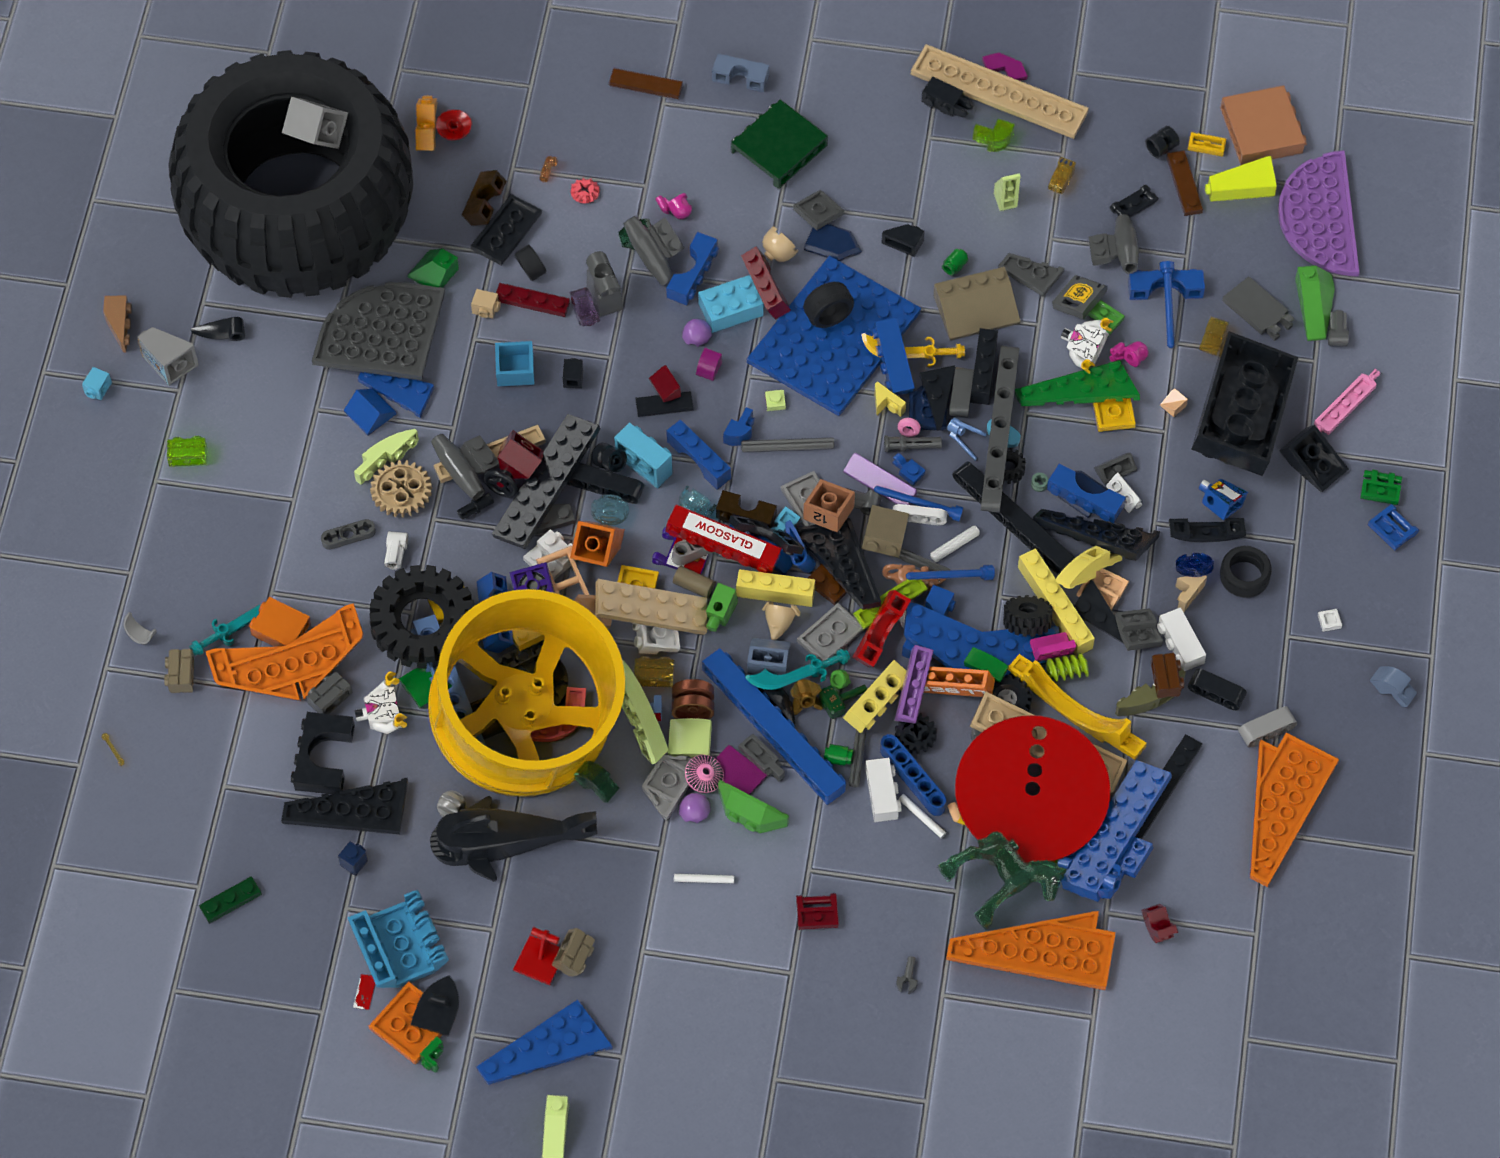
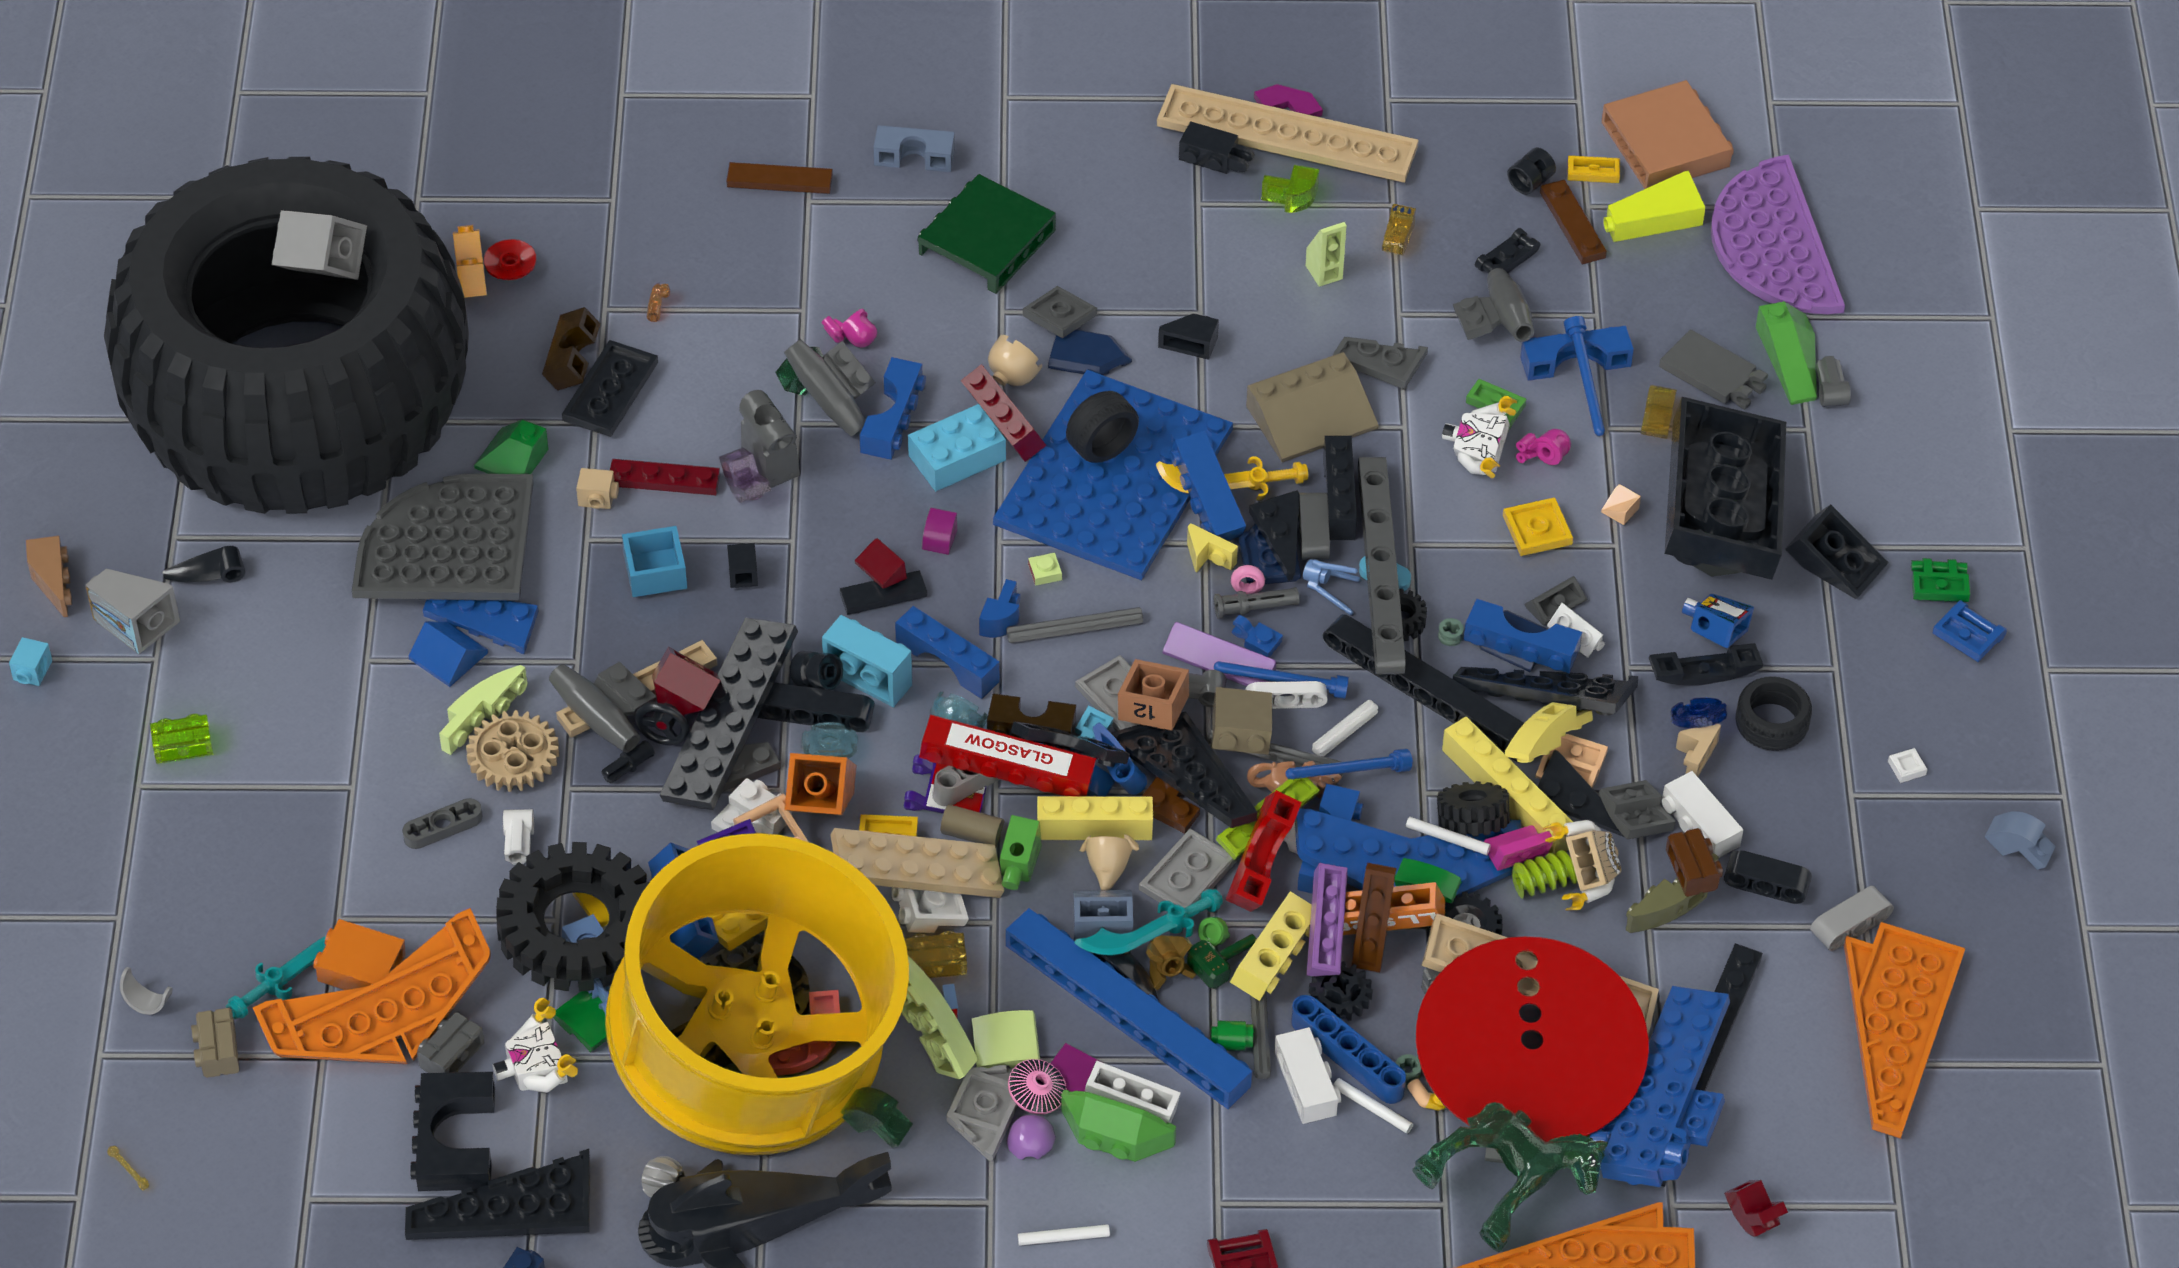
camera: 10 degrees left, 10 degrees down
black tyre [515,245,546,281] -> none
coral gear [570,177,600,203] -> none
copper wheel [672,679,714,720] -> none
medium lavender hair [682,319,712,347] -> none
dark grey hinge [738,734,785,781] -> none
green brick [942,249,968,276] -> none
yellow slope [1008,654,1147,760] -> none
green wing [1015,360,1140,406] -> none
dark grey container [1052,275,1108,319] -> none
bright pink plate [1314,369,1380,435] -> none
none -> white brick [1085,1061,1180,1123]
none -> reddish brown plate [1351,863,1396,973]
none -> sand green bush [1396,1054,1422,1085]
none -> white bar [1406,817,1491,855]
none -> torso [1543,820,1621,911]

